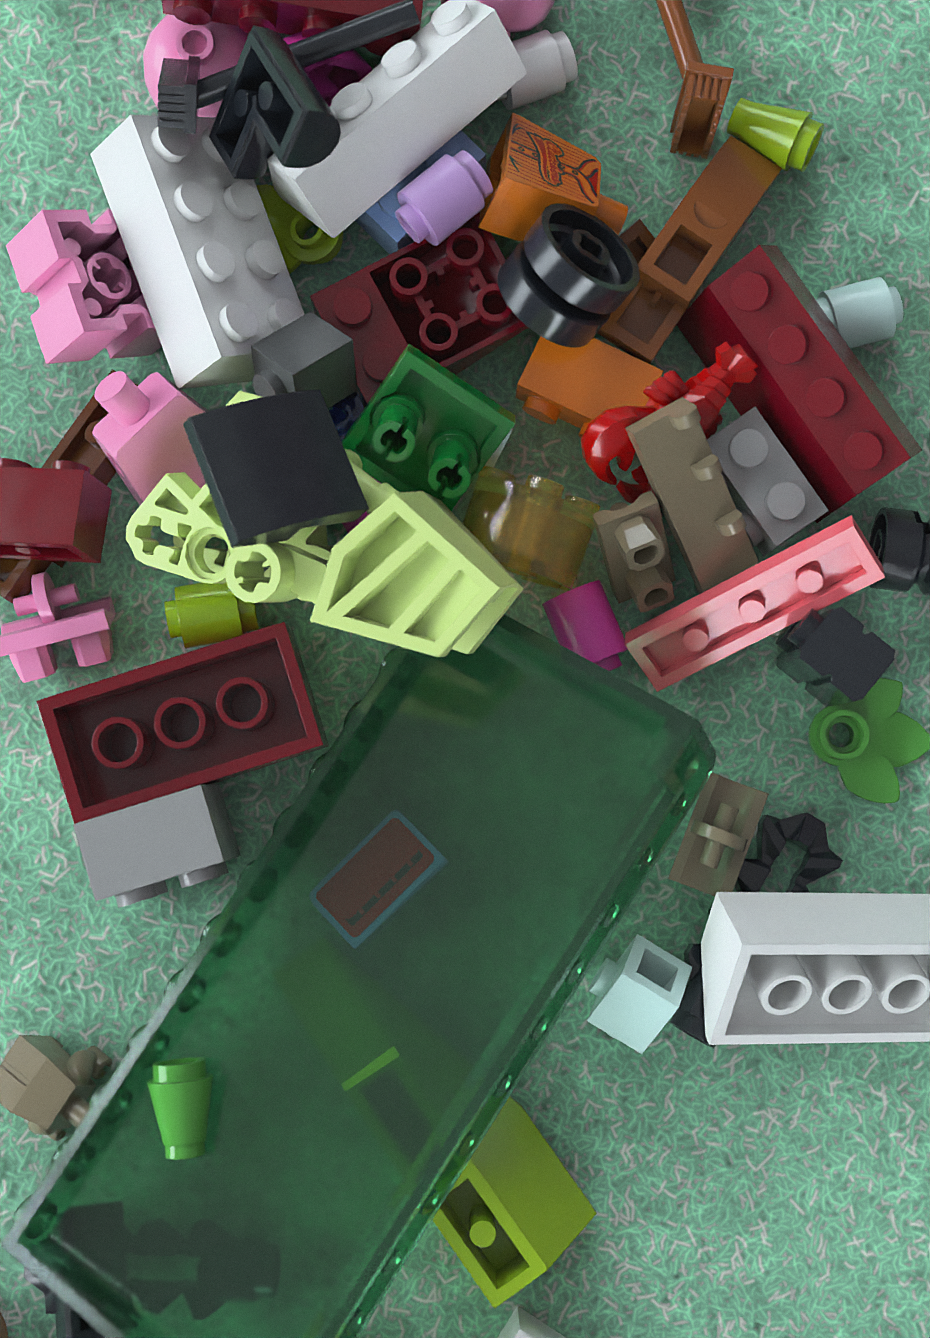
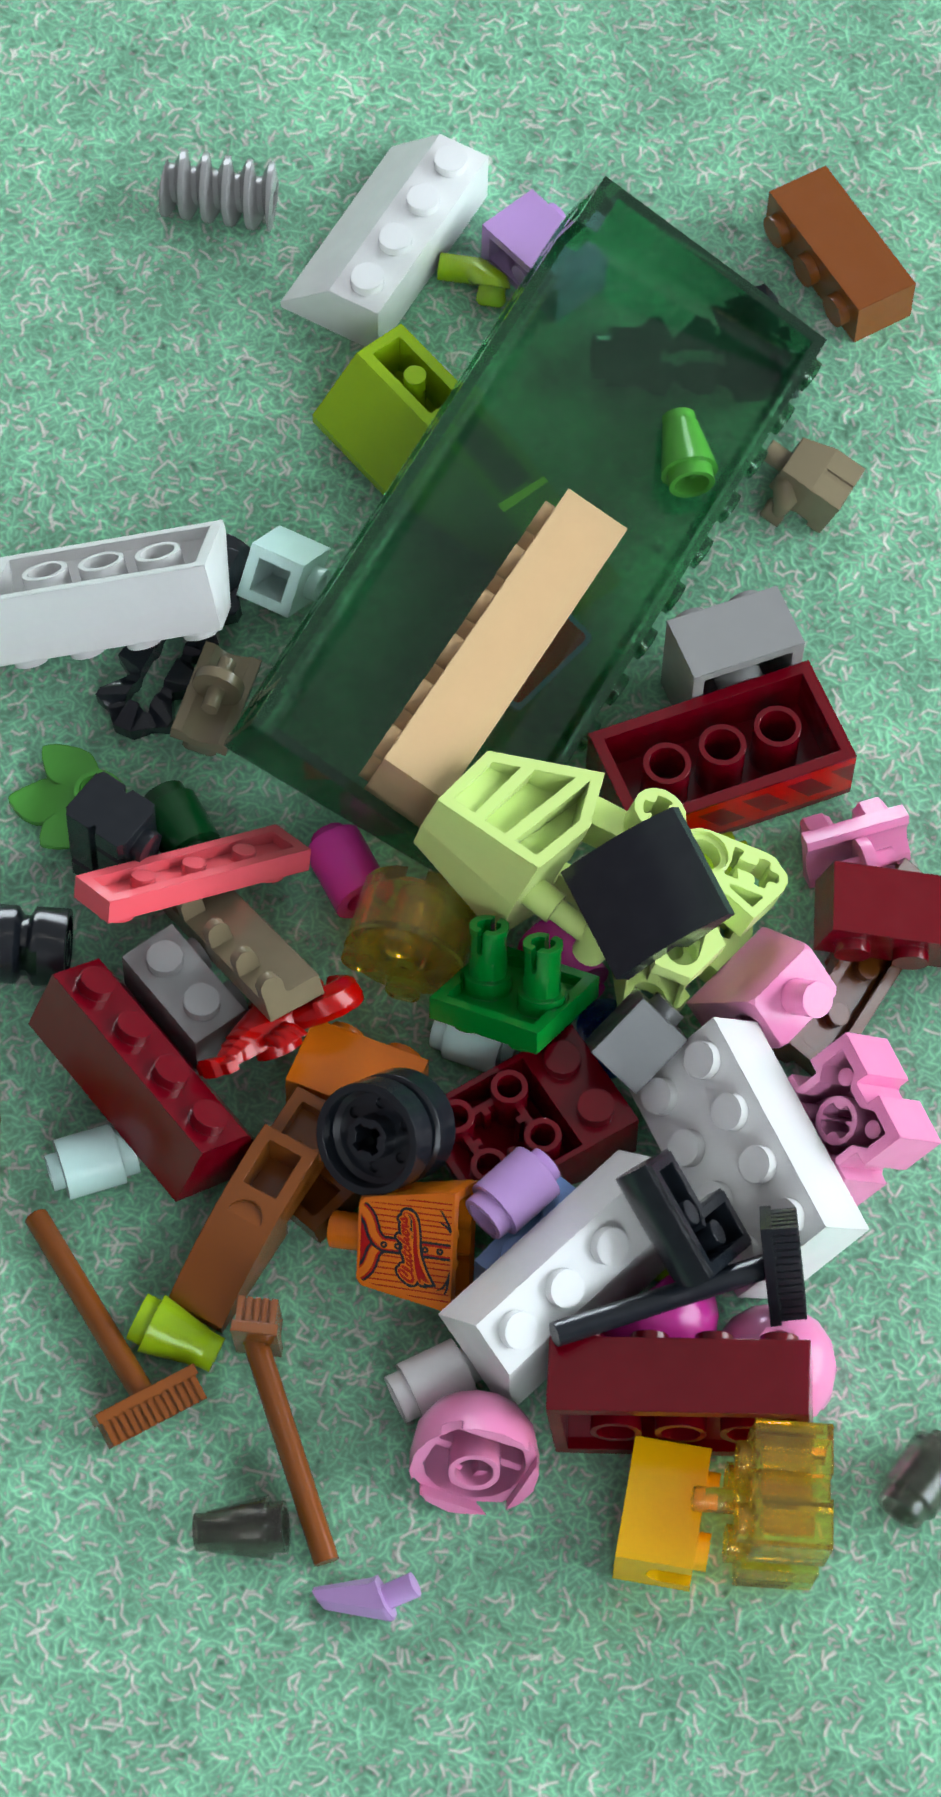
camera: 175 degrees right, 25 degrees down
dark tan hips [592,491,676,612] -> none
none -> dark orange piece [25,1209,207,1449]
none -> dark green brick [144,780,221,853]
none -> tan brick [356,488,628,839]

